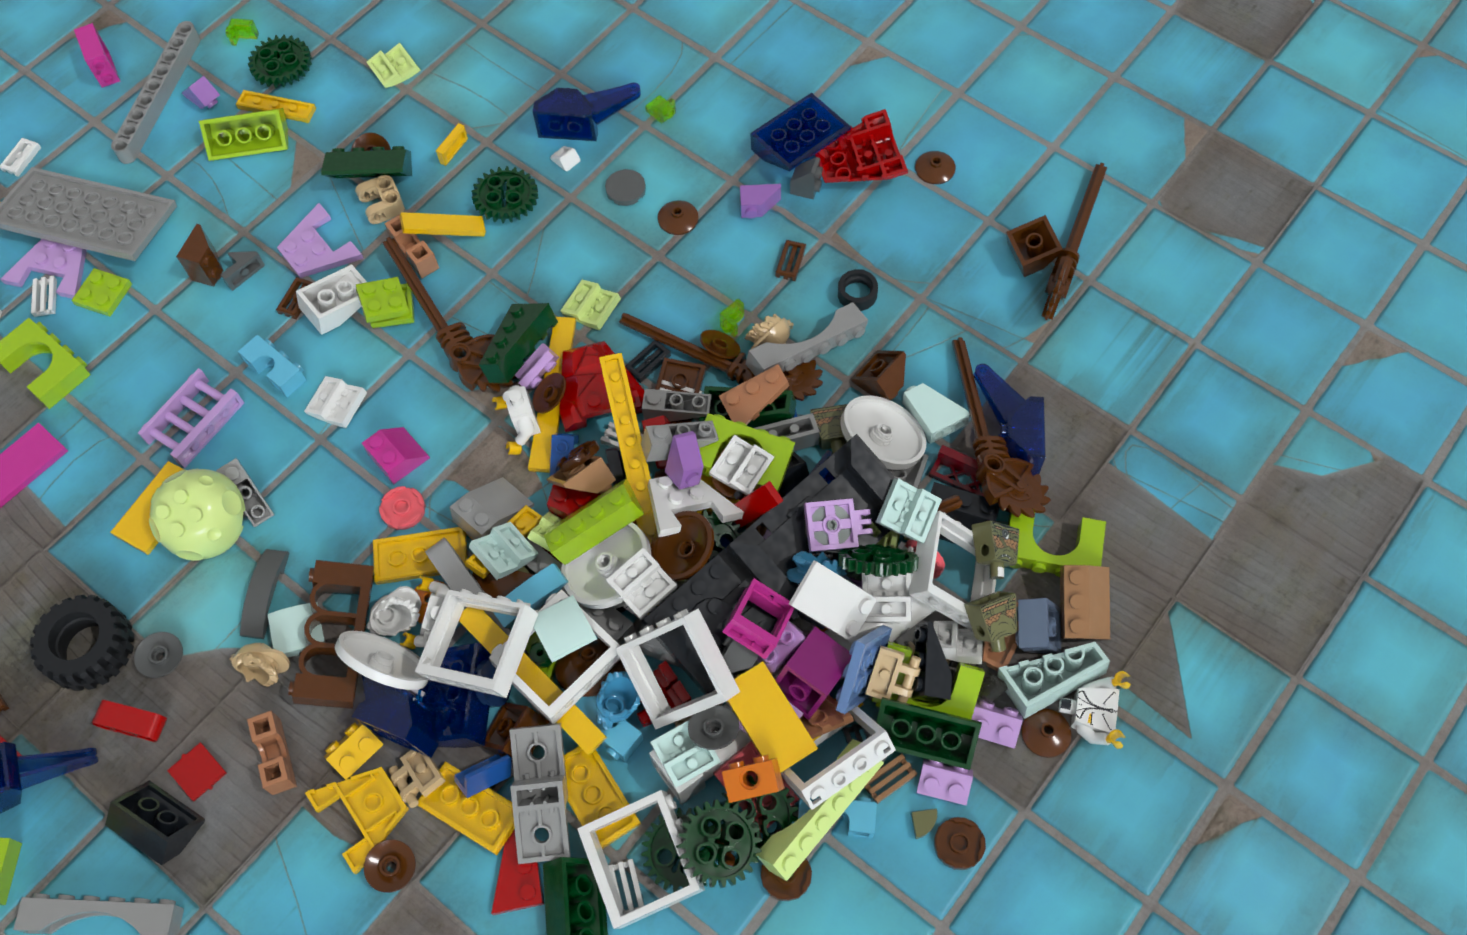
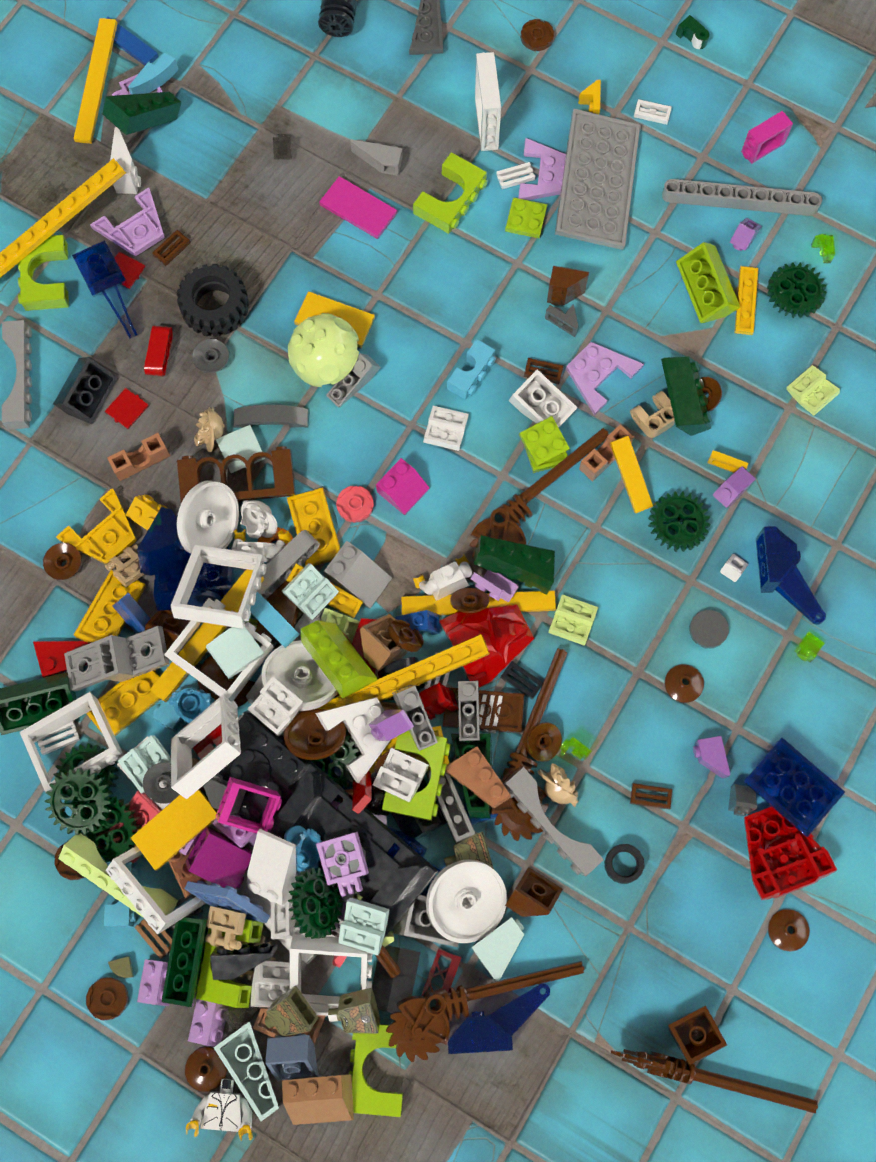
camera: 80 degrees right, 10 degrees up
lavender fence [138,368,244,468] -> none
orange brick [722,755,784,803] -> none
none -> medium lavender slope [713,466,756,508]

